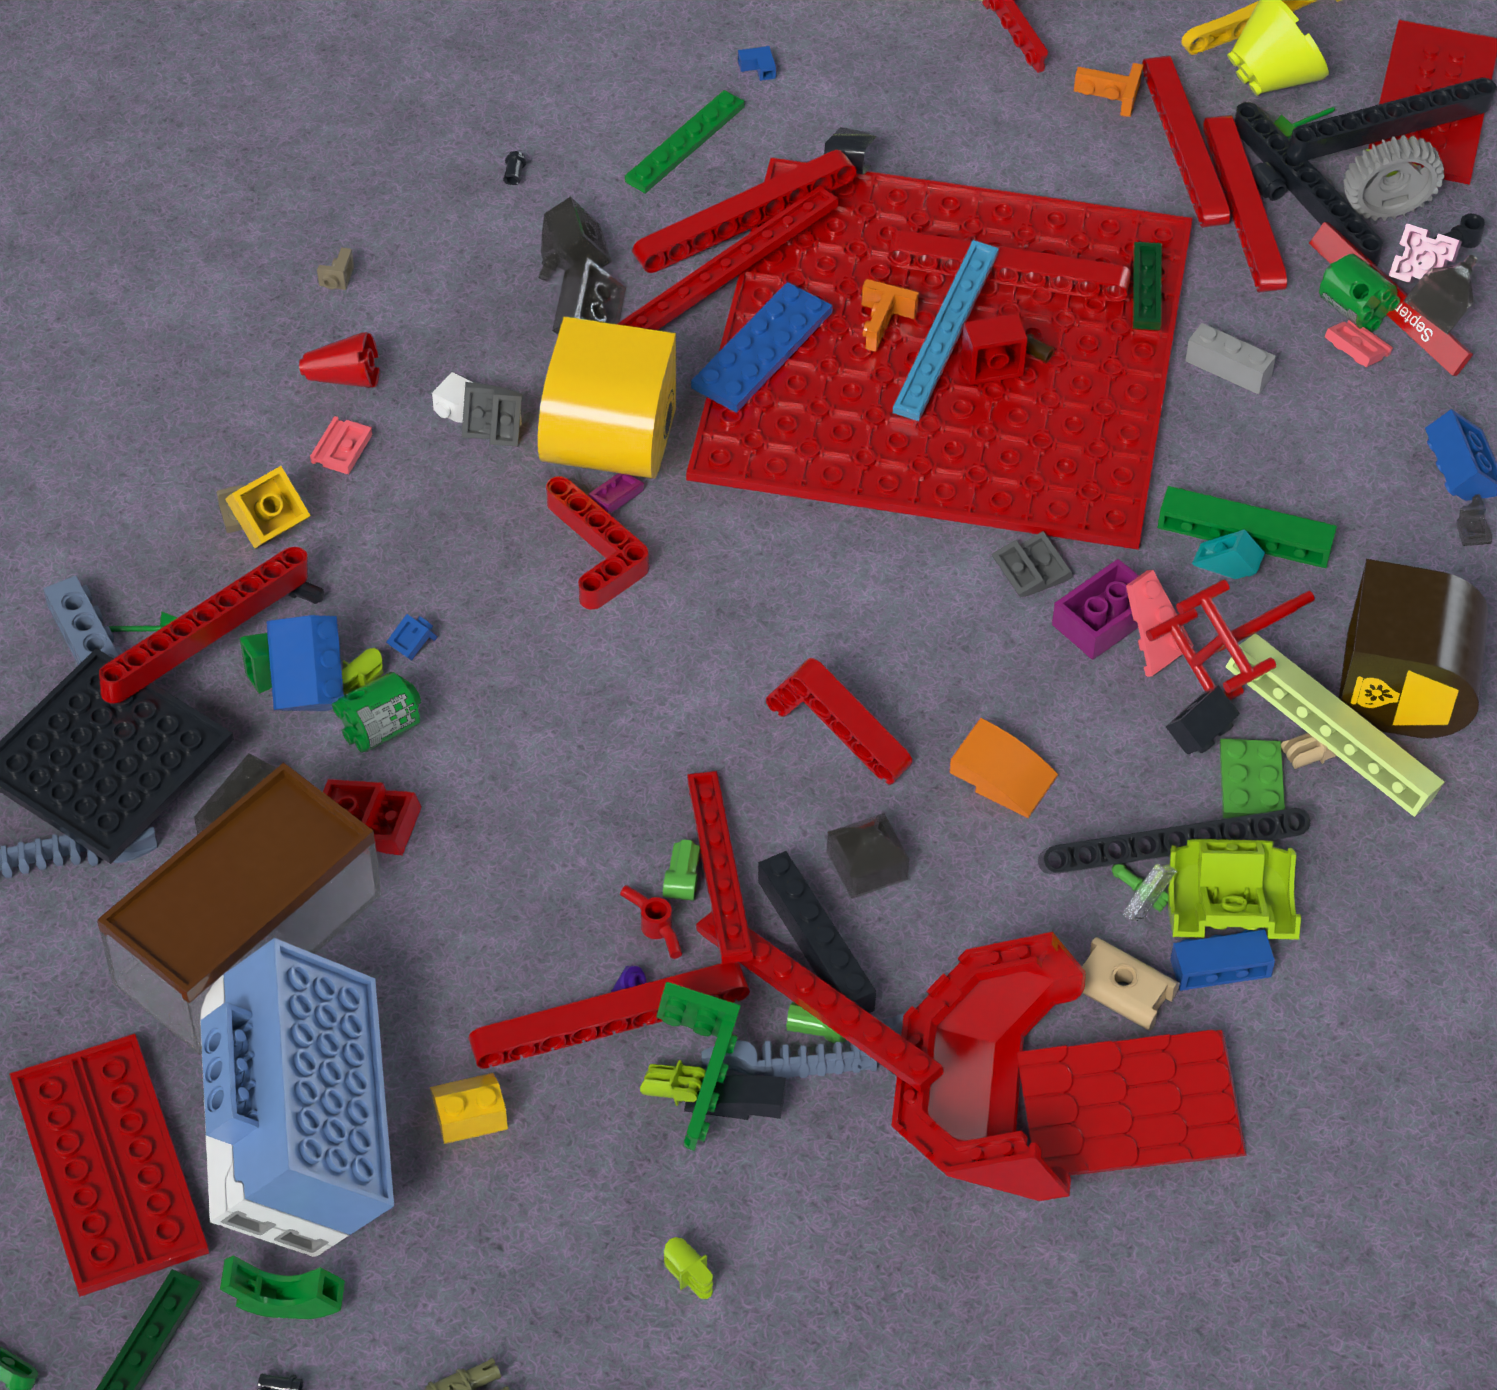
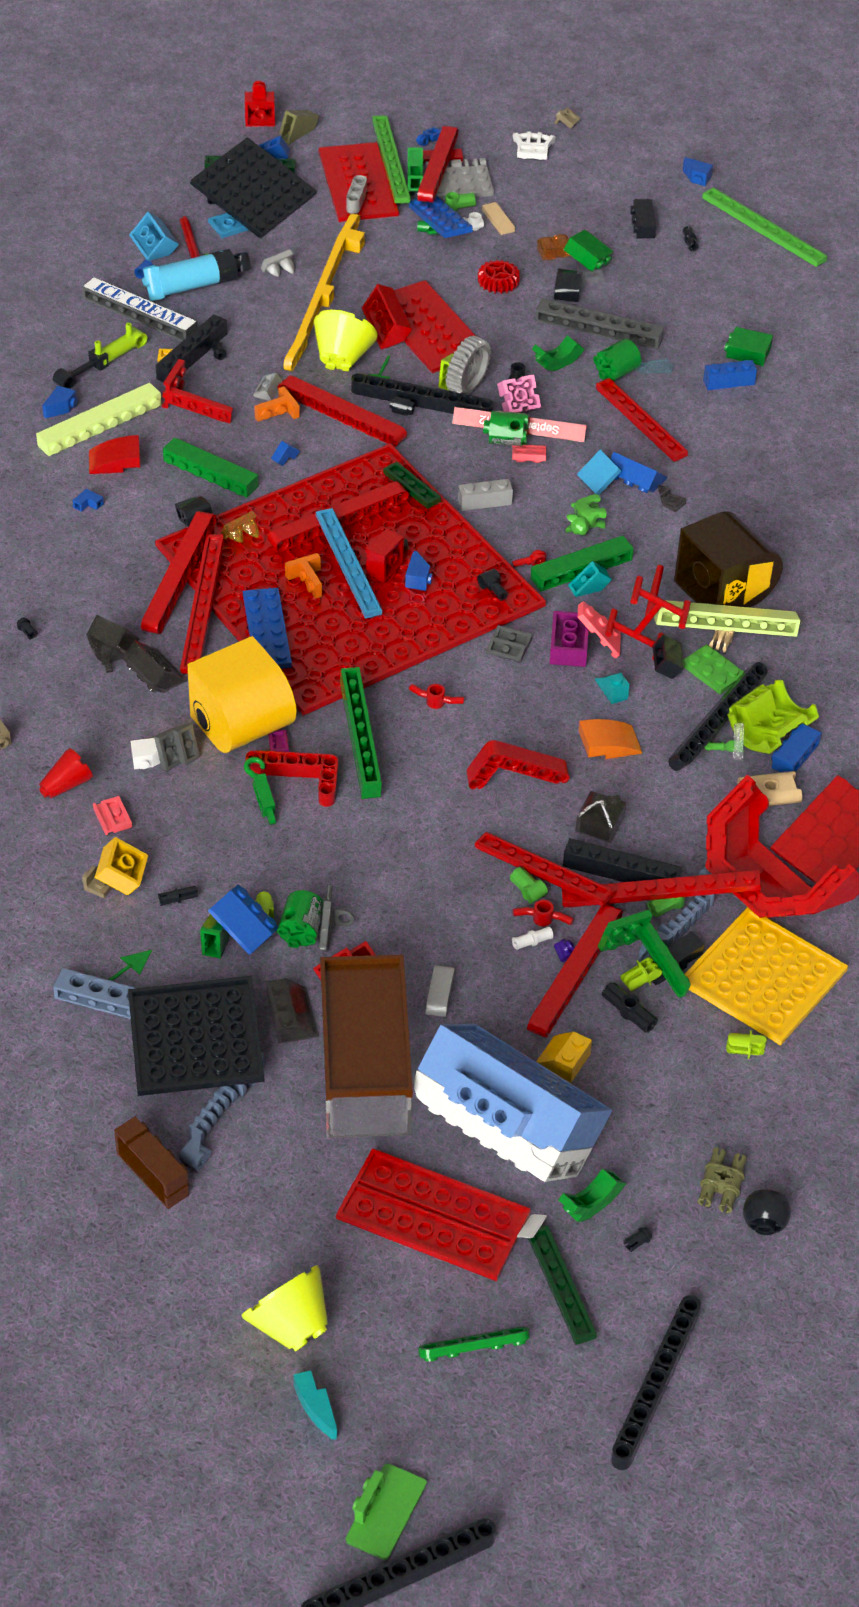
camera: 45 degrees left, 5 degrees down
red beam [99,546,308,703] -> none
blue bracket [386,614,438,661] -> none
green plate [625,90,745,194] -> none
red beam [1203,115,1287,293] -> none
black beam [1287,78,1497,162] -> none
clear smoke piece [1404,255,1478,335] -> none
none -> red slope [89,435,140,474]
none -> green brick [163,437,259,498]
none -> clear yellow tile [221,511,259,543]
none -> green piece [244,757,276,825]
none -> light grey slope [253,373,282,401]
none -> blue piece [271,441,300,466]
none -> dark grey piece [319,884,355,952]
none -> green brick [340,667,382,799]
none -> red slope [362,284,412,349]
none -> blue slope [405,551,433,591]
none -> red piece [409,684,464,709]
none -> light grey beam [426,965,455,1017]
none -> black pin [477,568,508,601]
none -> red plate [512,550,547,568]
none -> white pin [512,927,553,950]
none -> white sticker [517,1214,547,1238]
none -> bright green animal [565,494,606,536]
none -> dark azure tile [577,449,621,495]
none -> teal slope [595,672,630,704]
none -> black piece [602,982,658,1033]
none -> yellow plate [684,907,848,1045]

